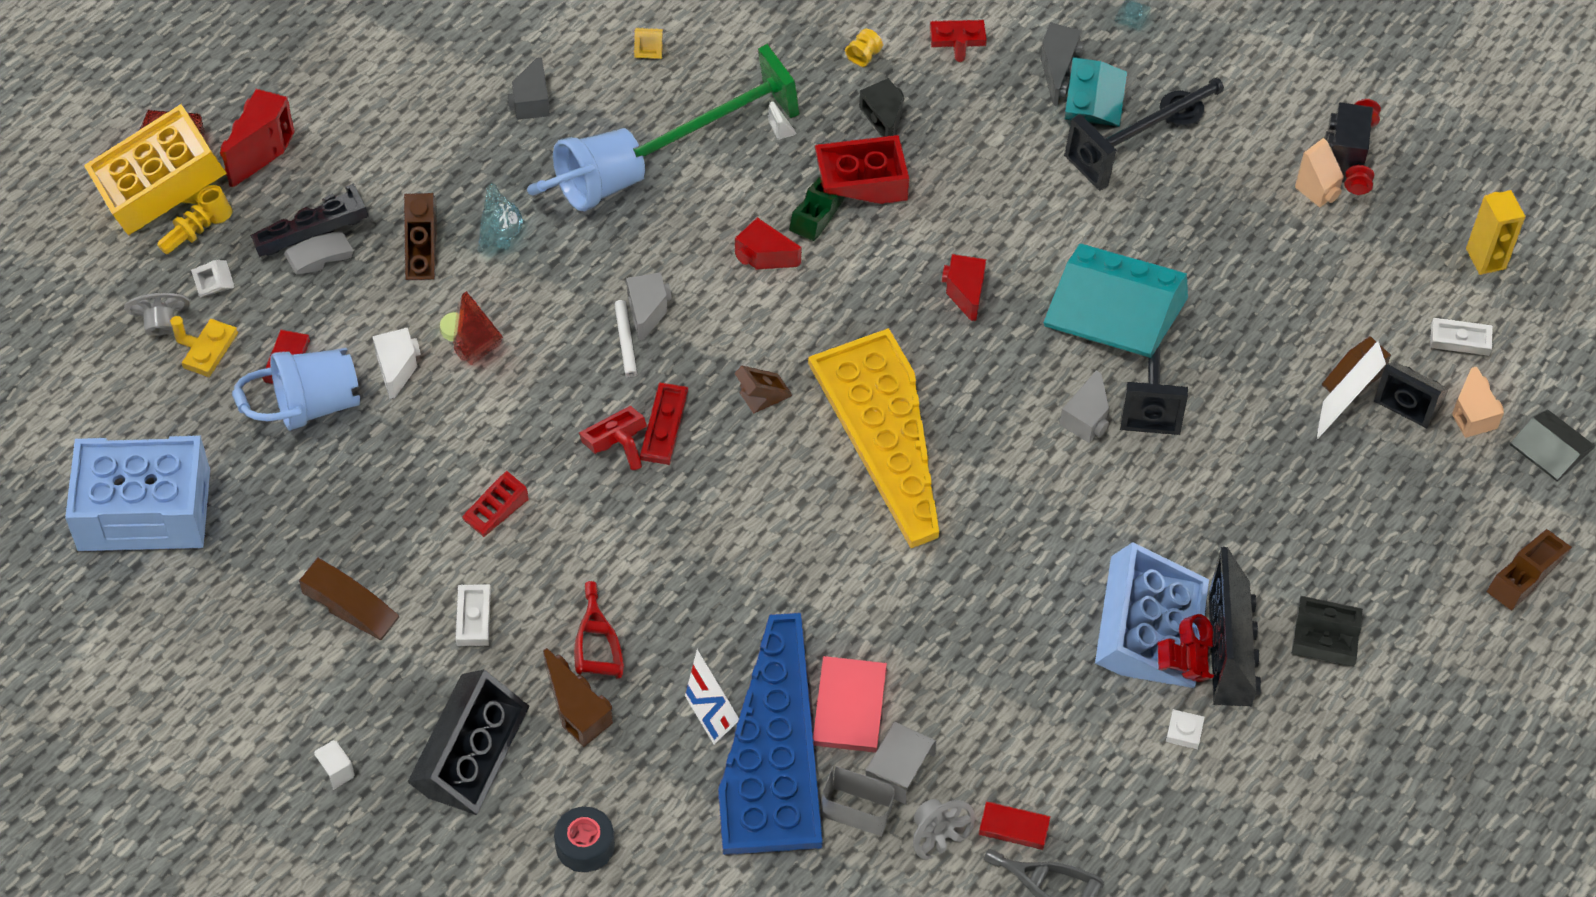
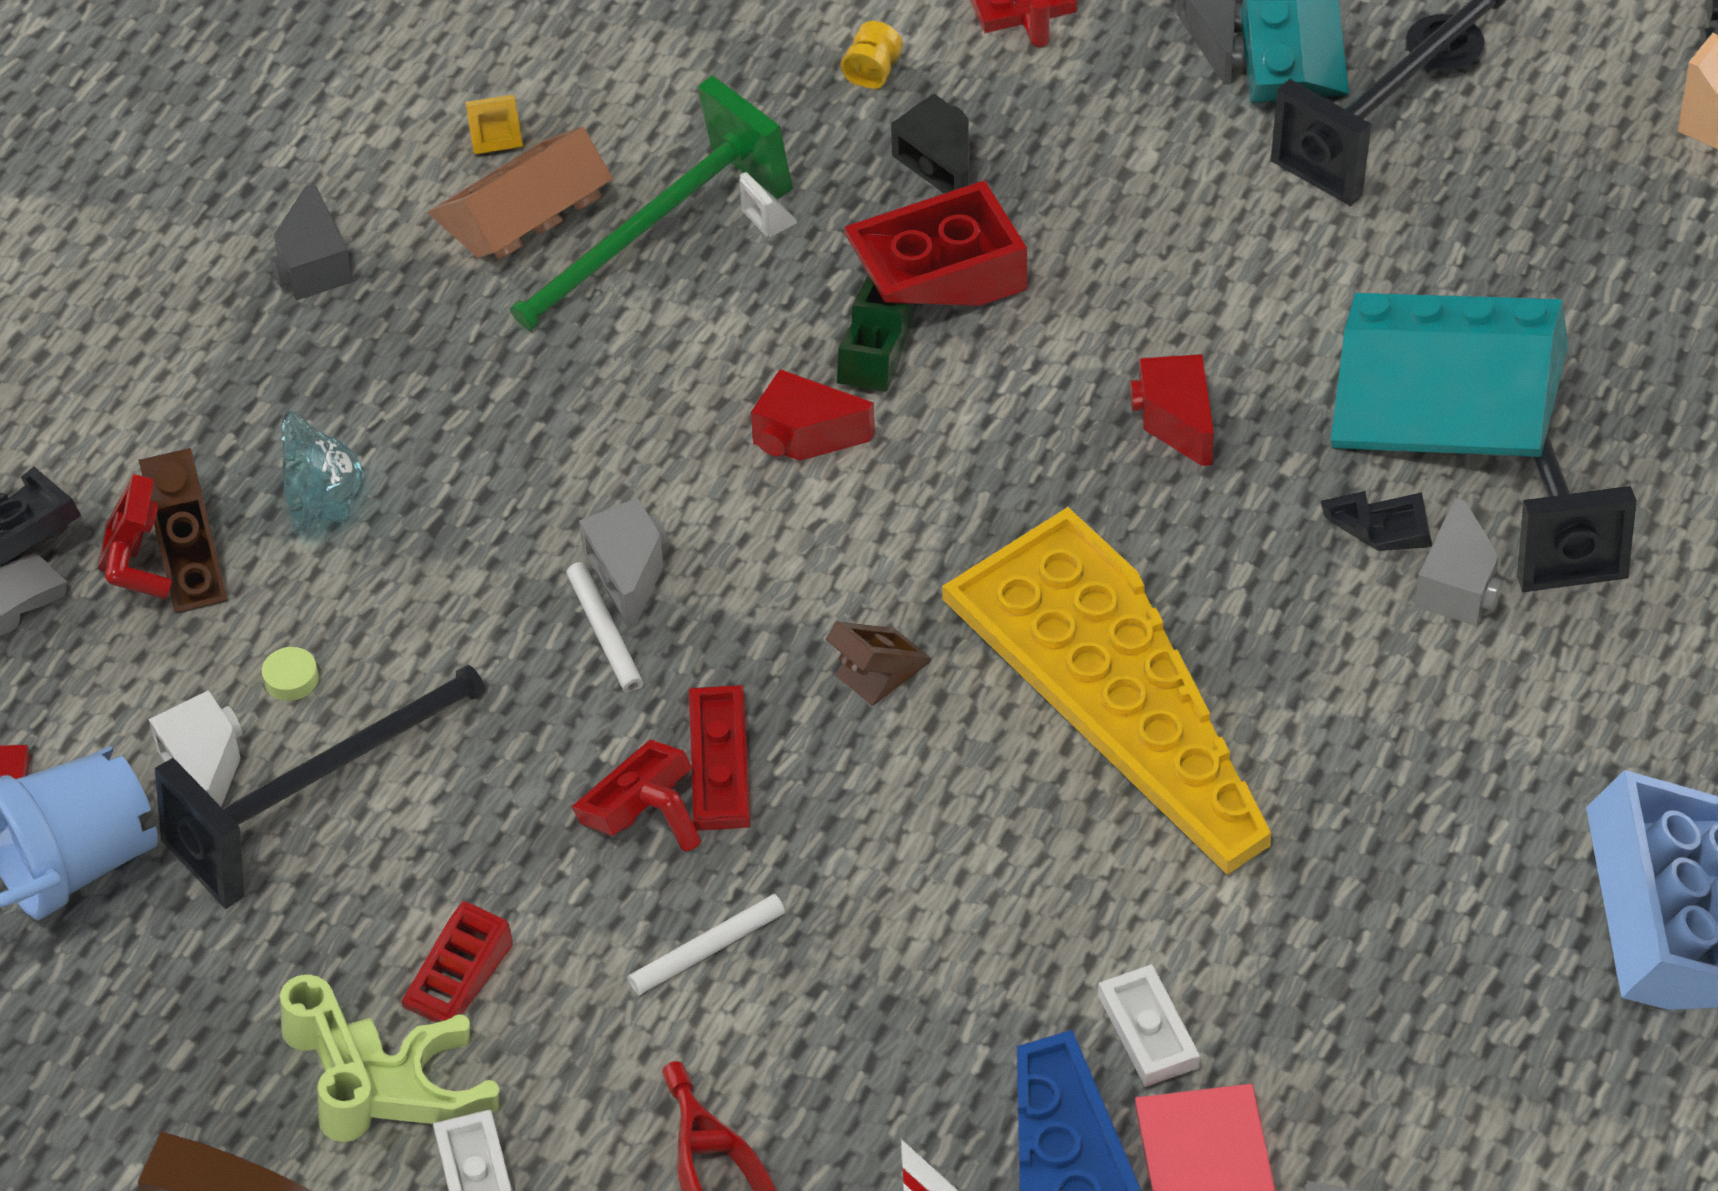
camera: 10 degrees left, 5 degrees down
clear red slope [453,291,503,365] -> none
light blue piece [527,128,645,211] -> none
none -> red plate [97,474,171,599]
none -> black tile [155,665,484,909]
none -> yellowish green piece [280,974,499,1142]
none -> nougat slope [428,126,613,260]
none -> white piece [627,894,785,996]
none -> white plate [1098,964,1200,1087]
none -> black slope [1321,491,1433,551]

